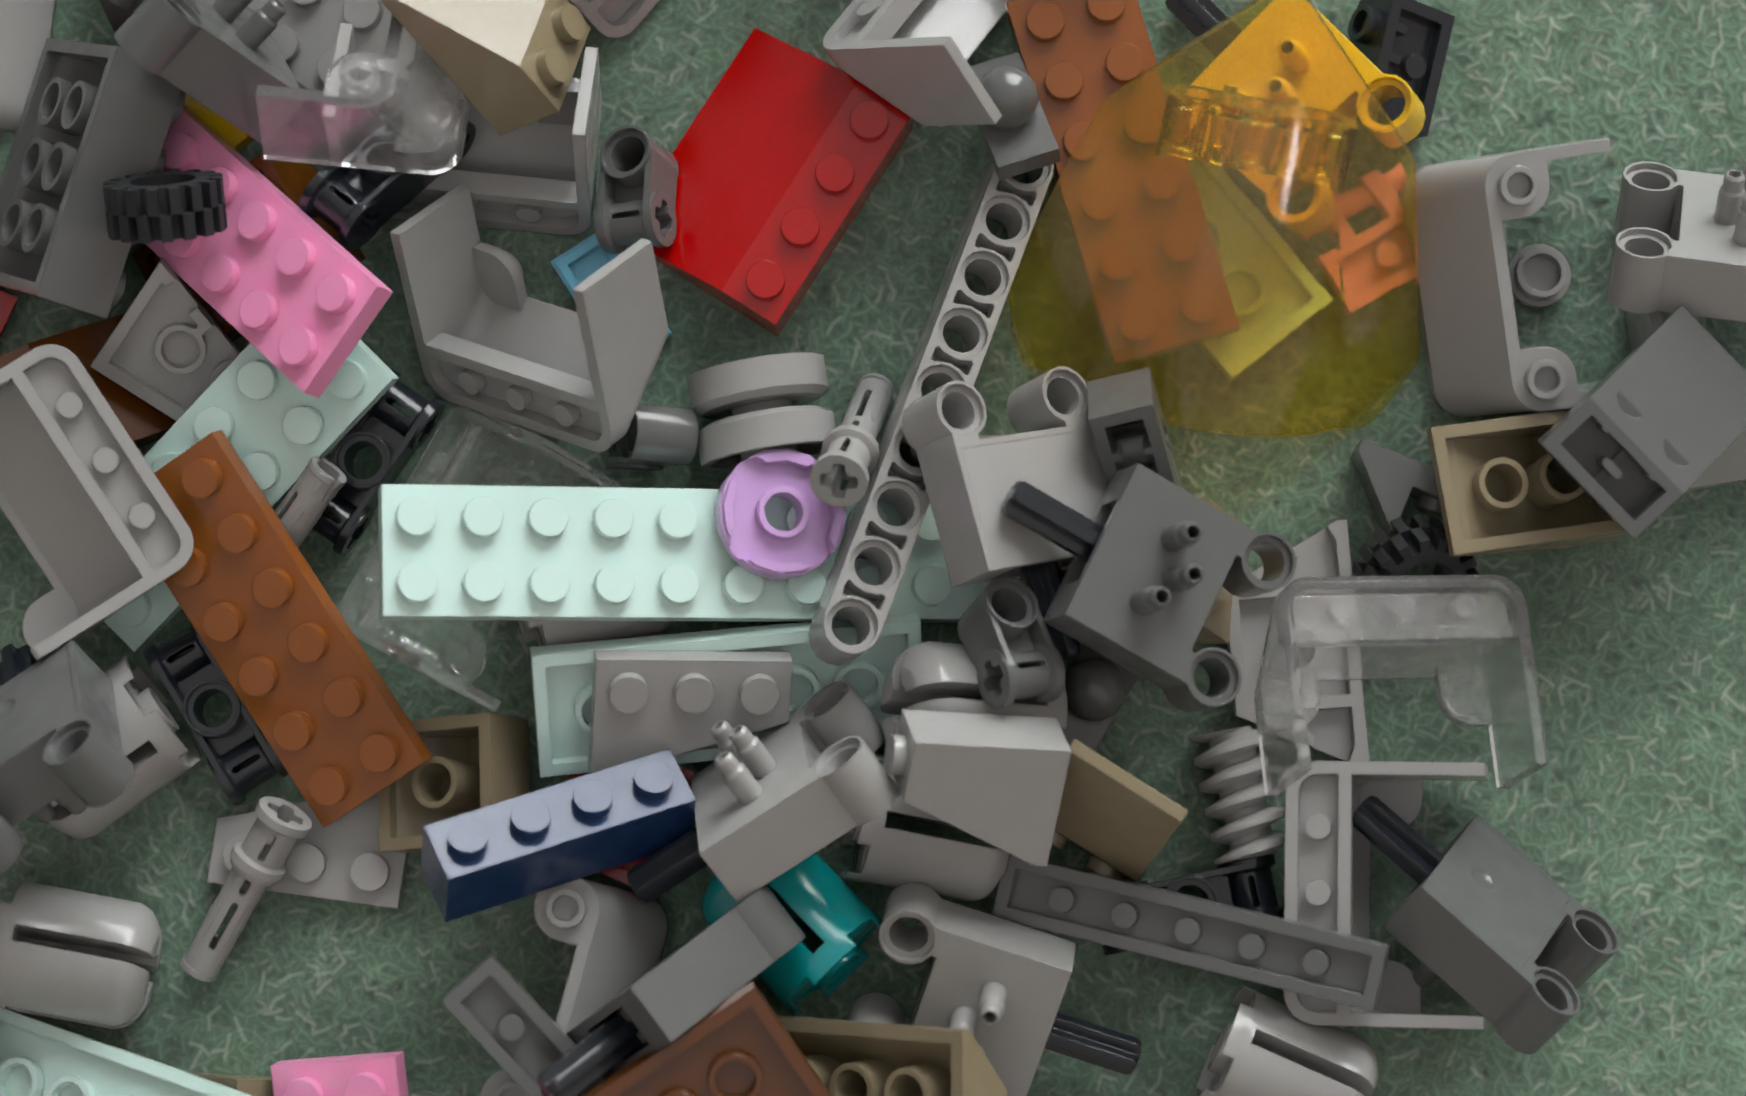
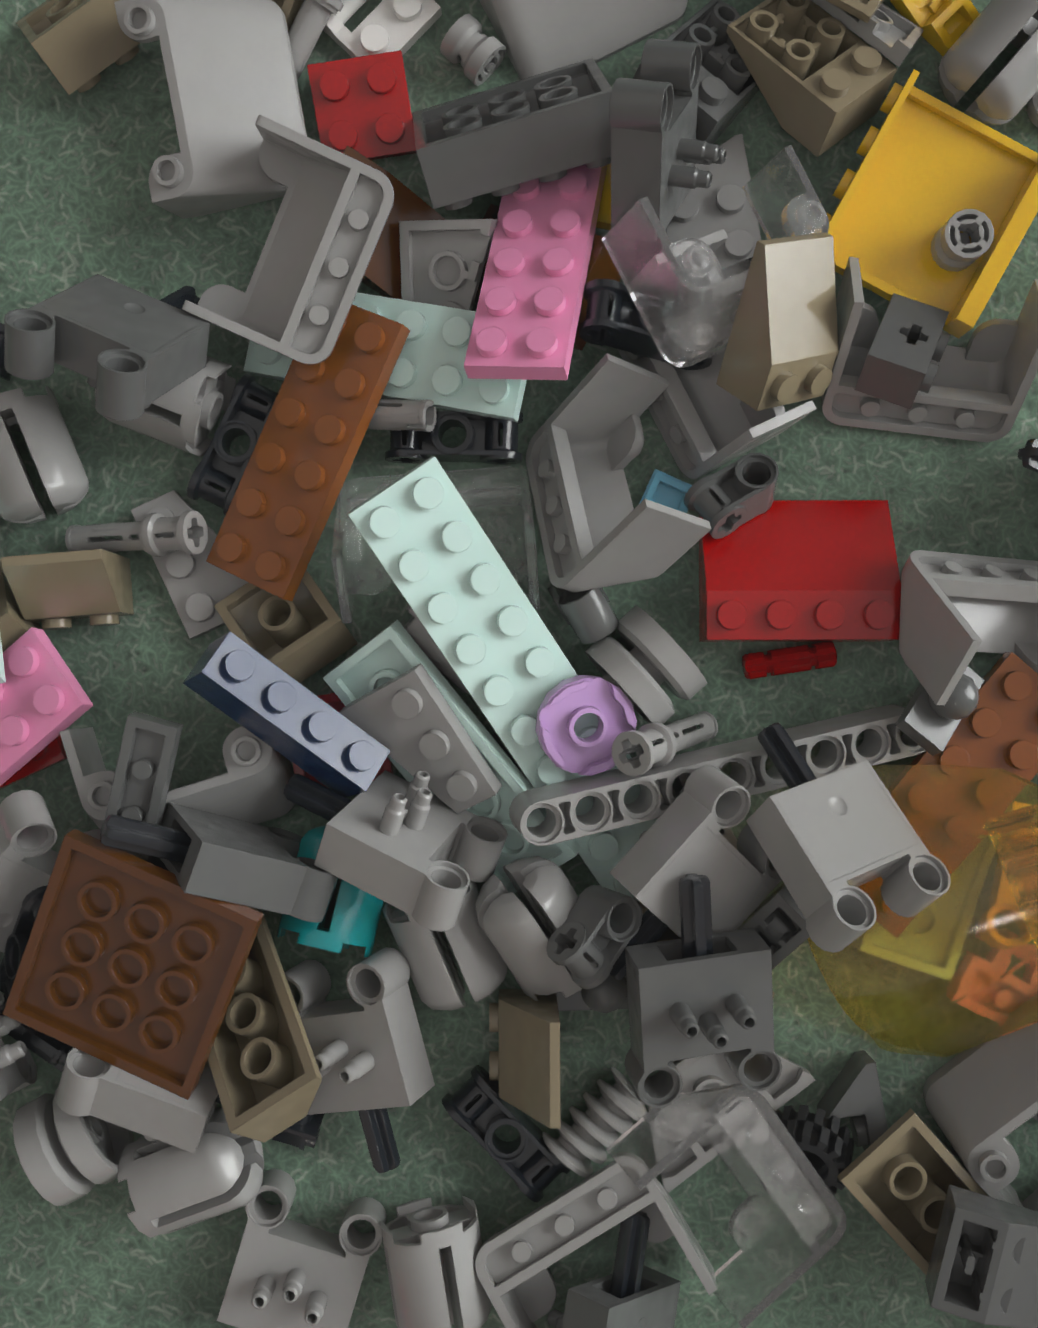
camera: 55 degrees right, 5 degrees up
black tyre [103,169,228,243] -> none
light grey slope [885,709,1072,866] -> none
dark grey plate [992,854,1391,1011] -> none
none -> dark tan slope [1,549,134,630]
none -> red axle [742,641,837,679]
none -> light grey piece [746,723,951,953]

